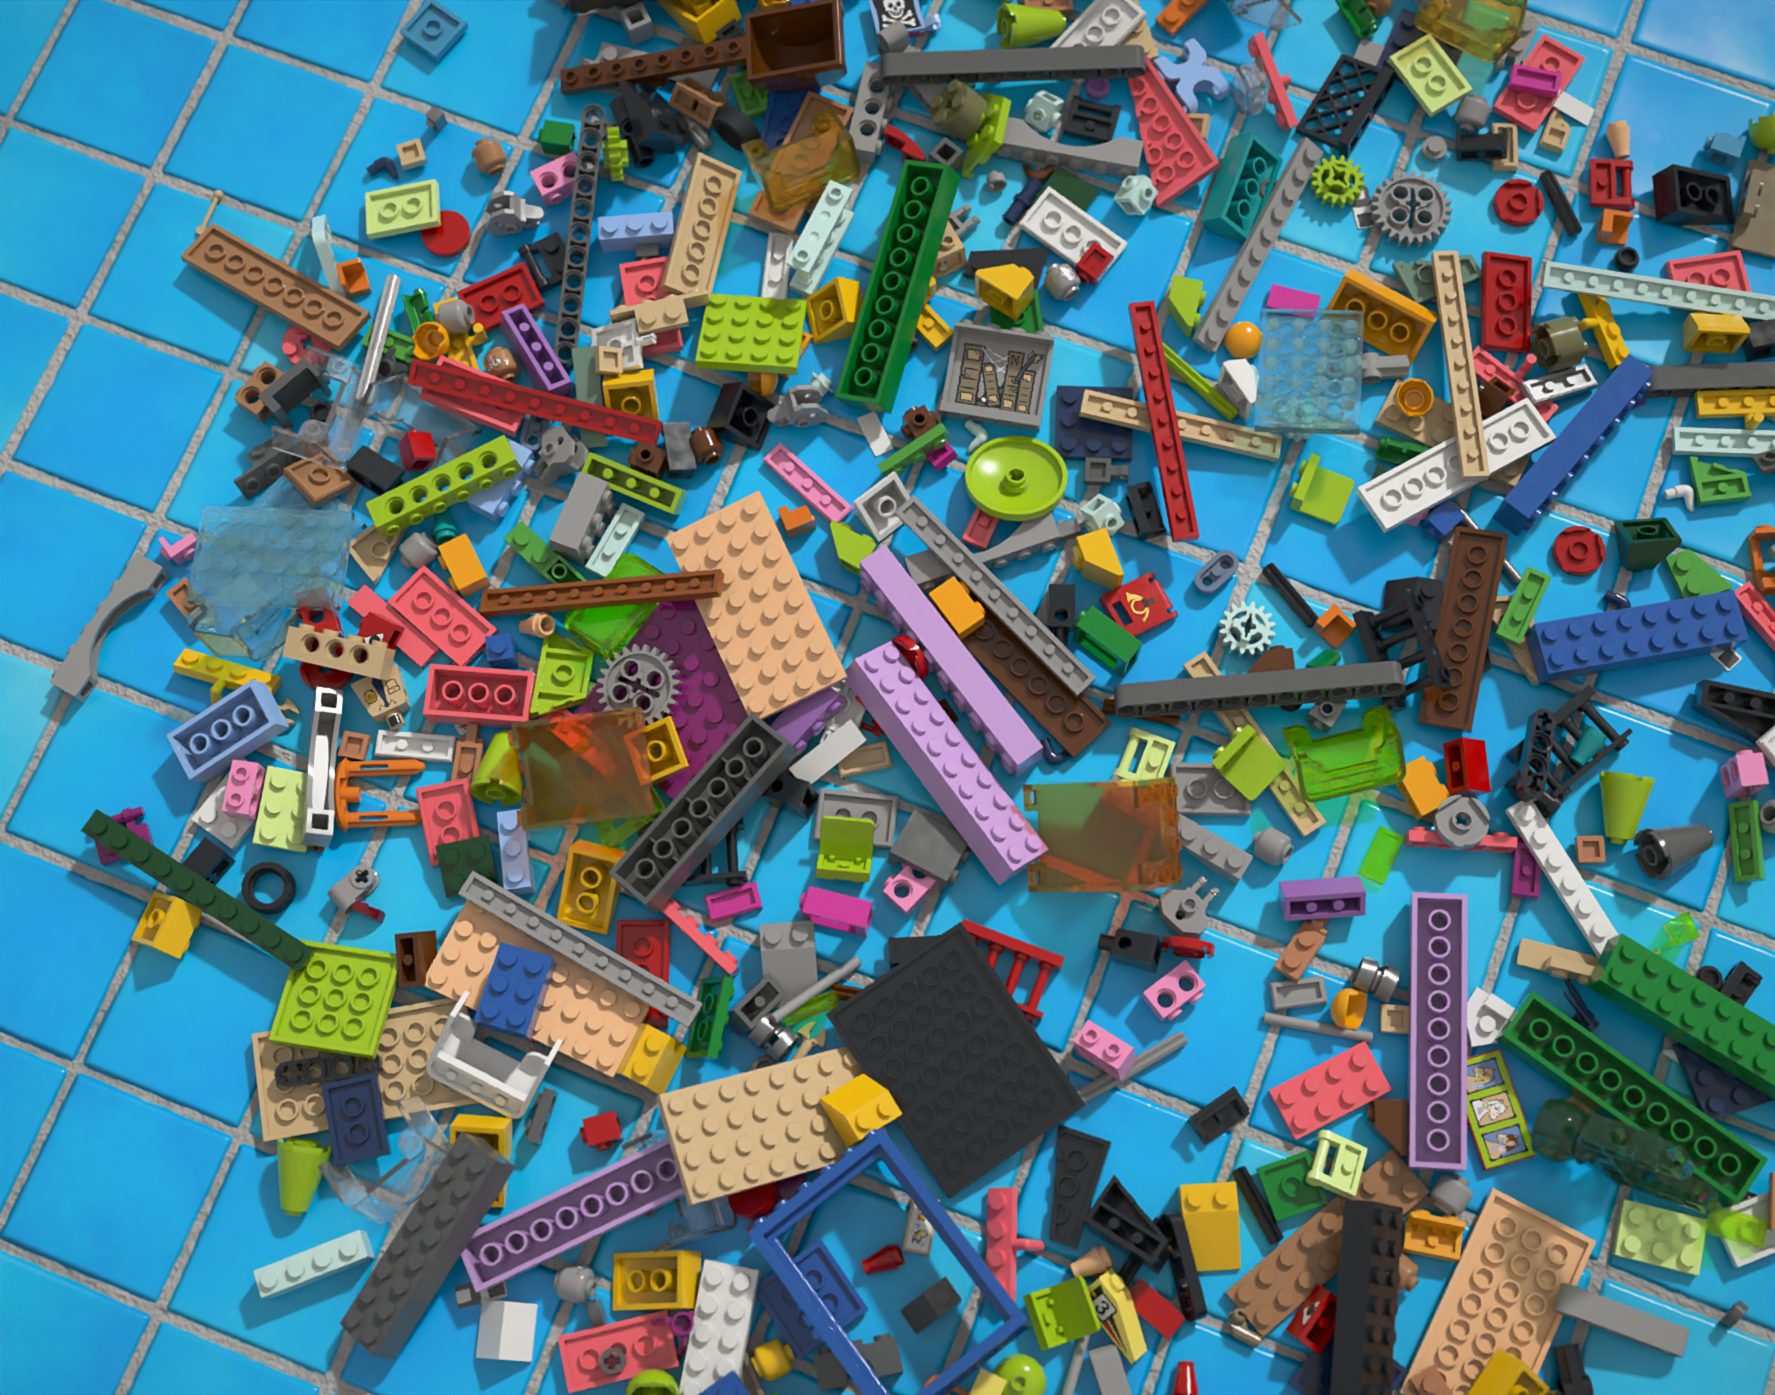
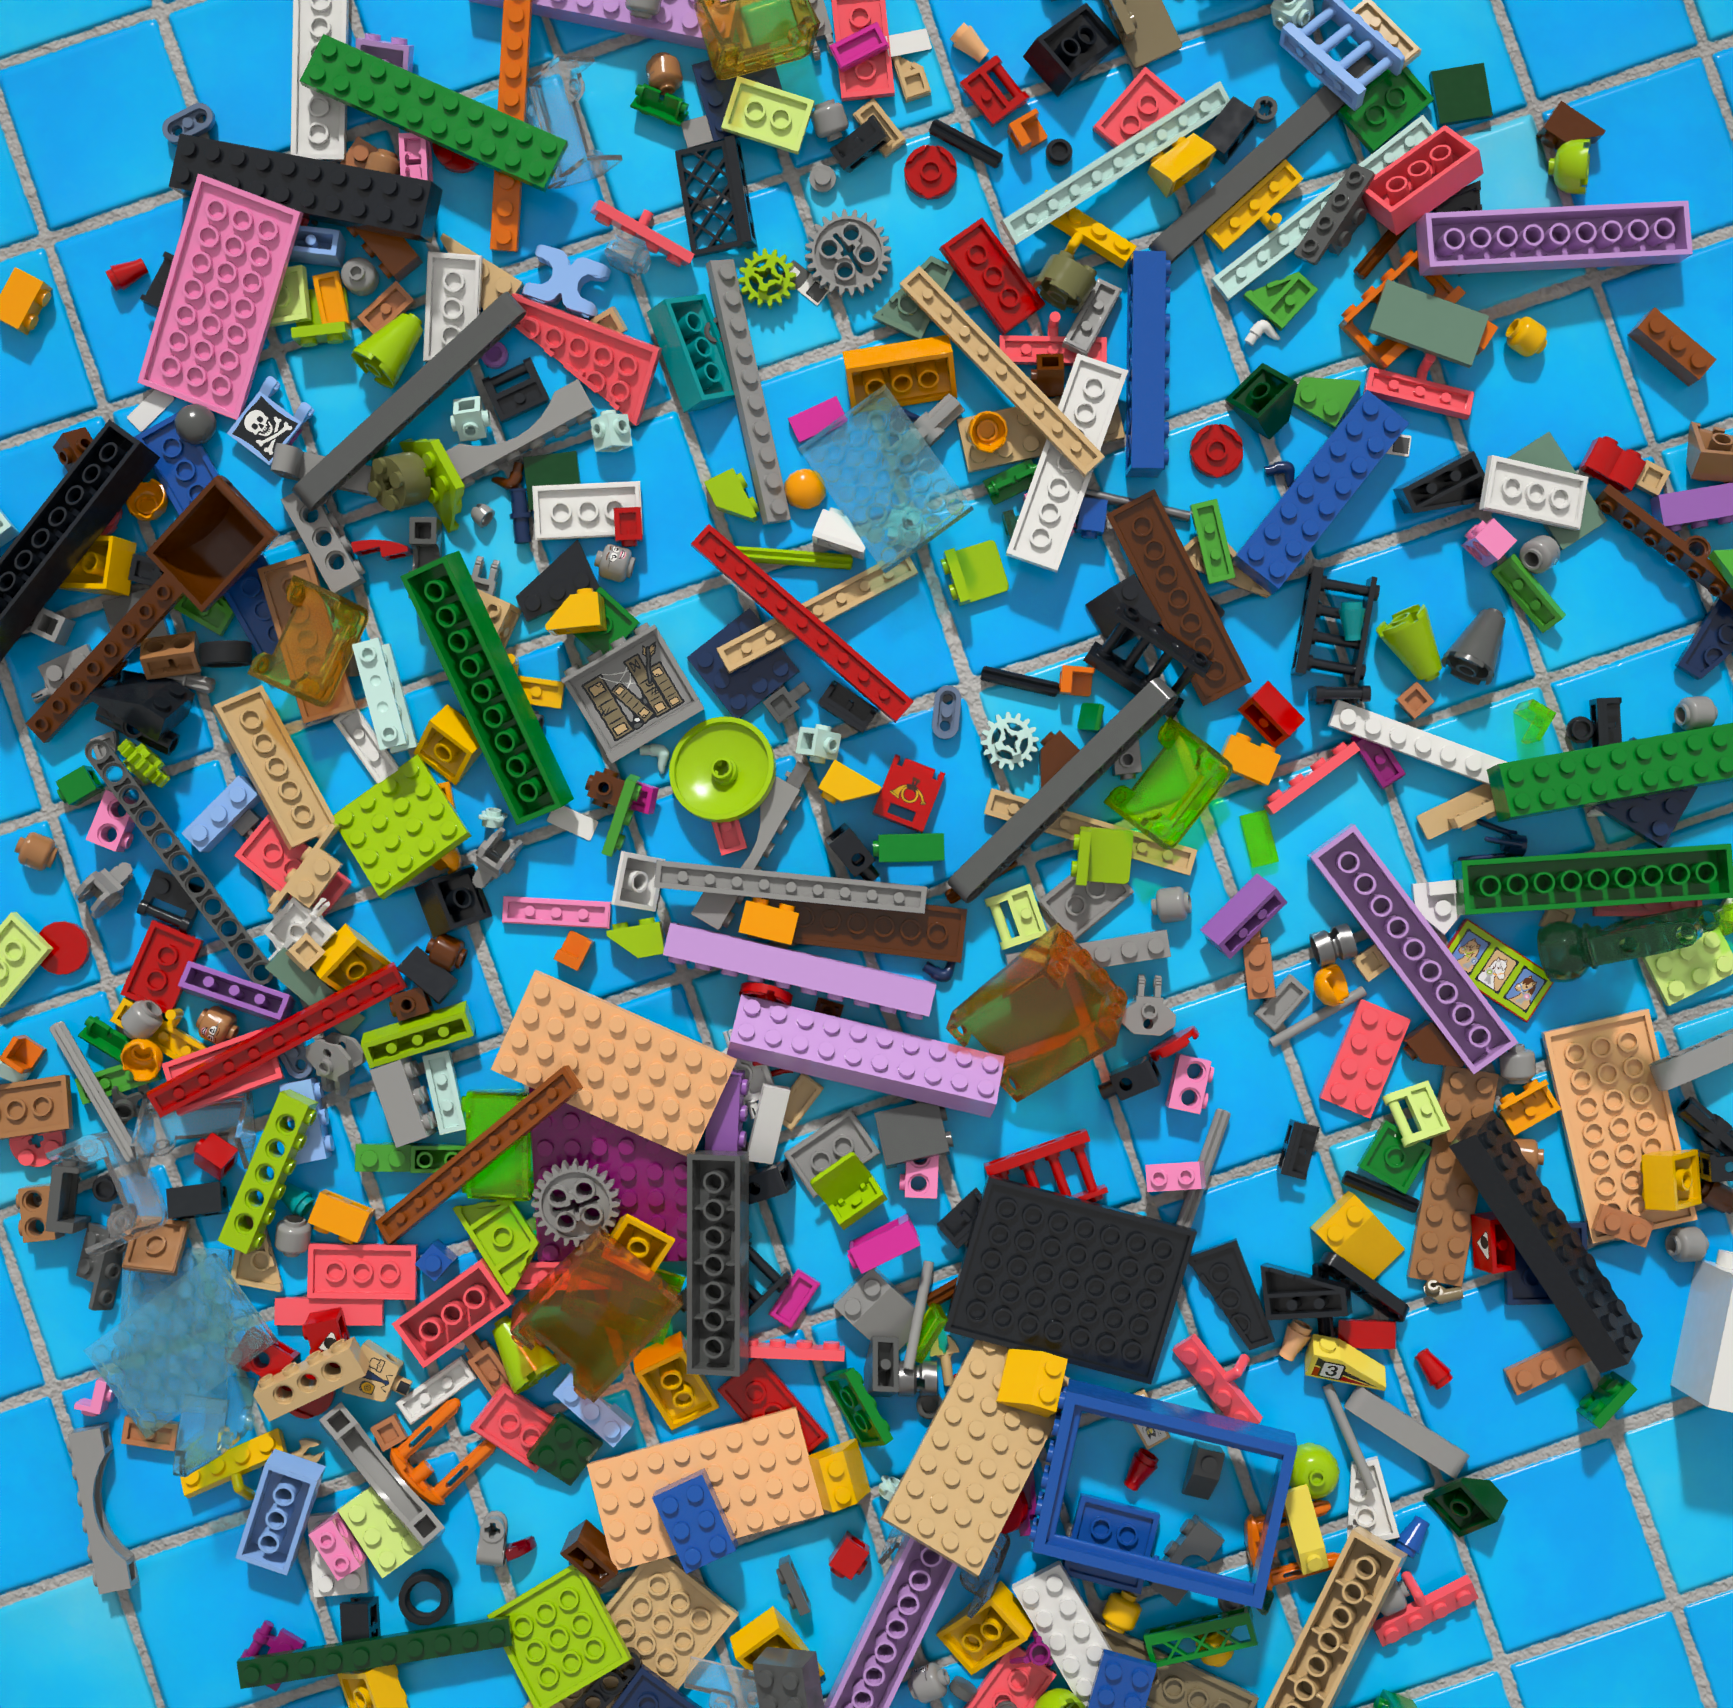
camera: 45 degrees left, 15 degrees up
white windscreen [426,991,563,1119] -> none
light grey plate [458,871,704,1029] -> none
light nougat cone [519,612,555,638] -> none
lime bracket [1023,1276,1101,1351] -> none
light grey plate [1433,795,1490,850] -> none
black beam [1516,708,1556,804] -> none

